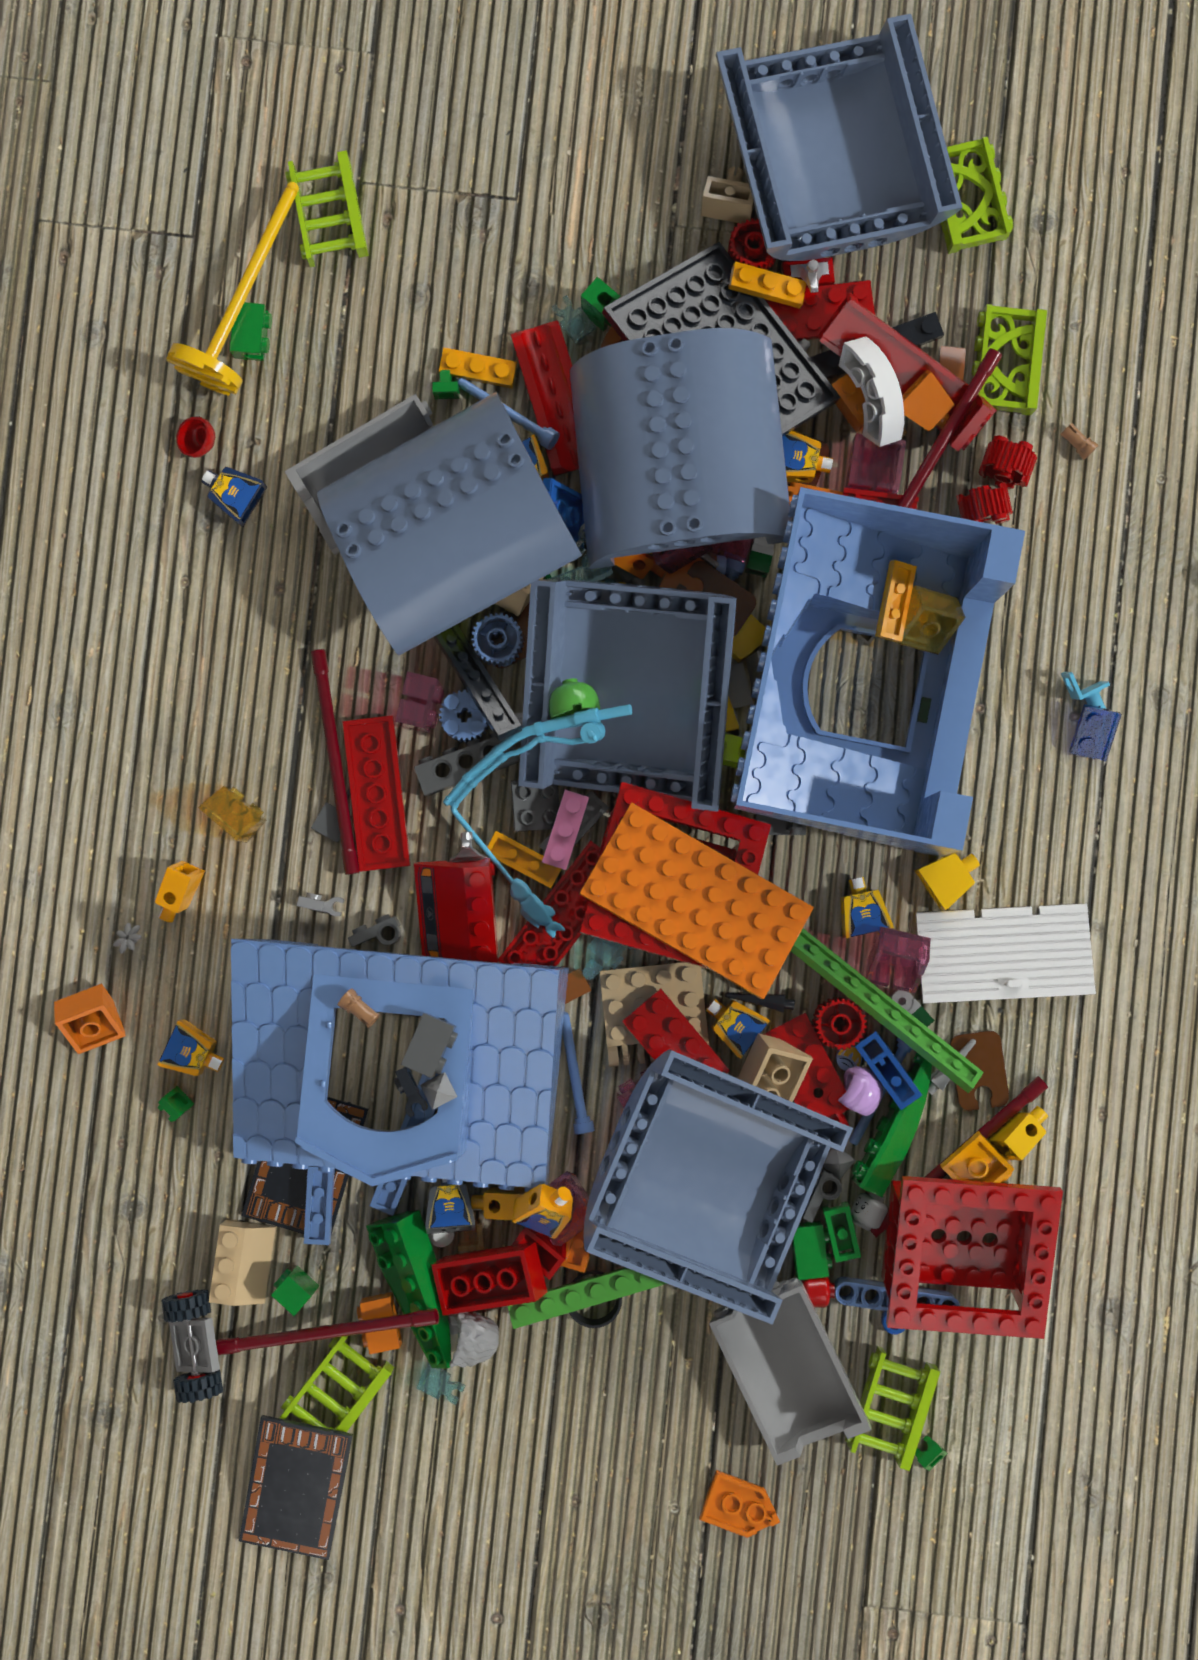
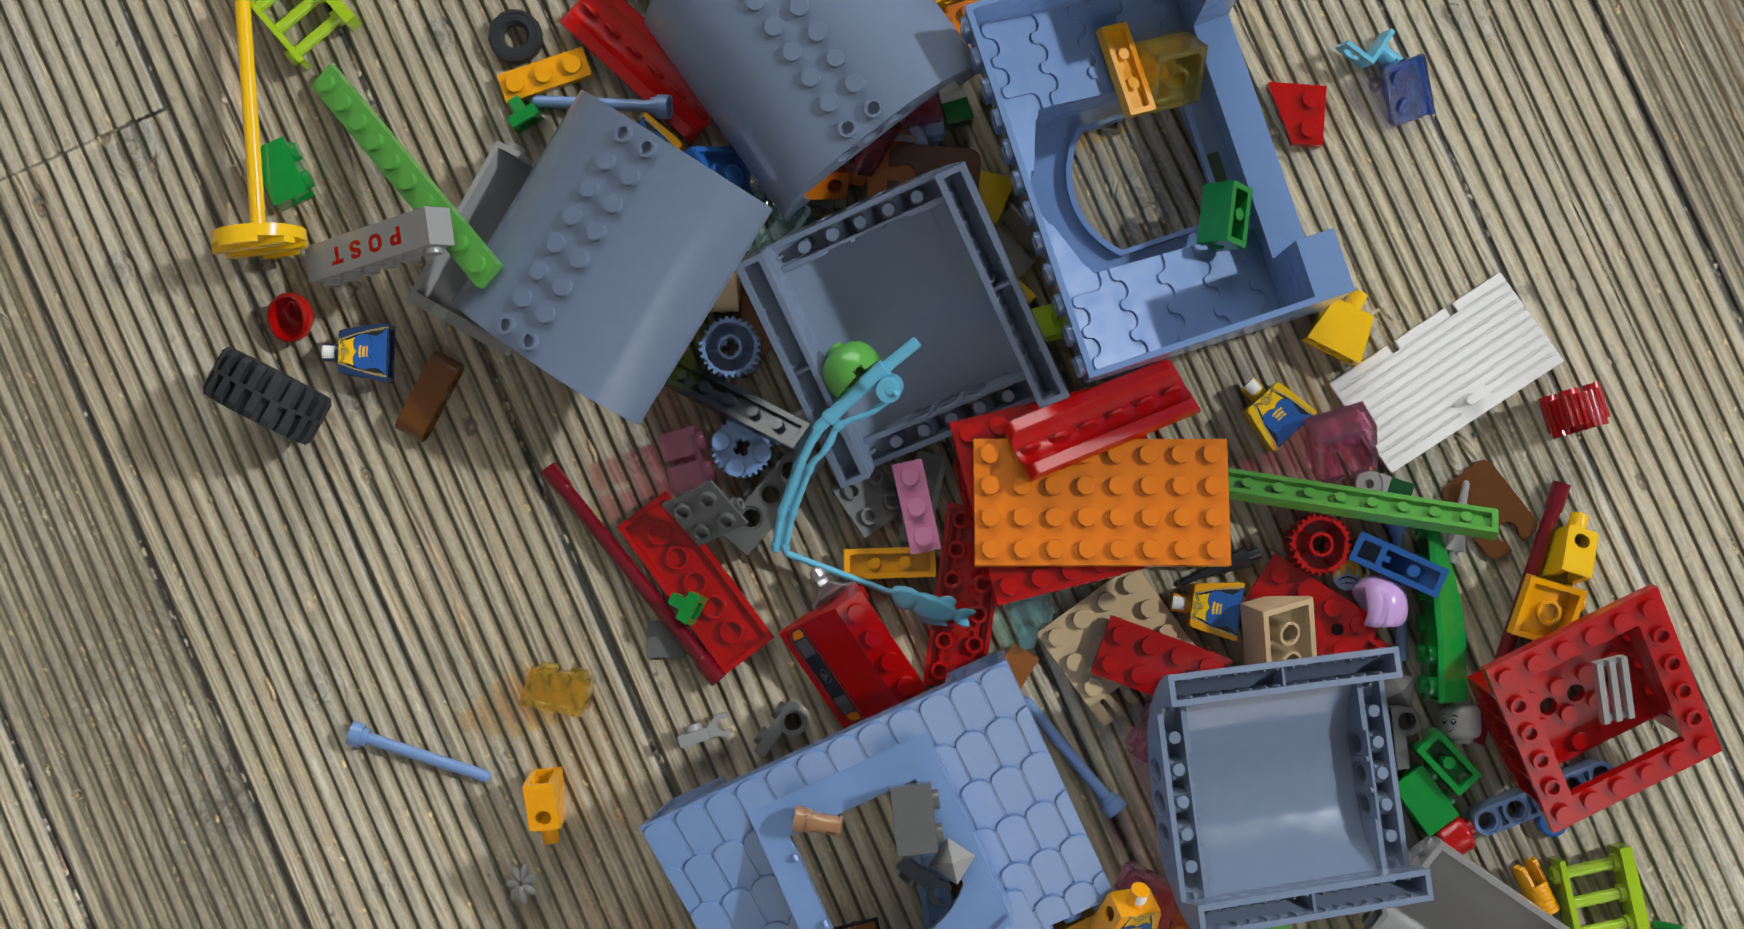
camera: 25 degrees left, 0 degrees up
none -> black tyre [203,346,332,445]
none -> light grey brick [305,206,455,288]
none -> bright green plate [311,64,504,289]
none -> medium blue piece [346,721,491,782]
none -> reddish brown beam [395,351,465,442]
none -> black tyre [488,9,543,64]
none -> dark grey hinge [662,480,748,546]
none -> green tile [667,591,708,626]
none -> red plate [1002,359,1201,482]
none -> green brick [1197,180,1253,252]
none -> red wing [1266,82,1327,148]
none -> light orange hinge [1511,856,1560,915]
none -> red brick [1538,381,1611,439]
none -> light grey tile [1591,654,1635,725]

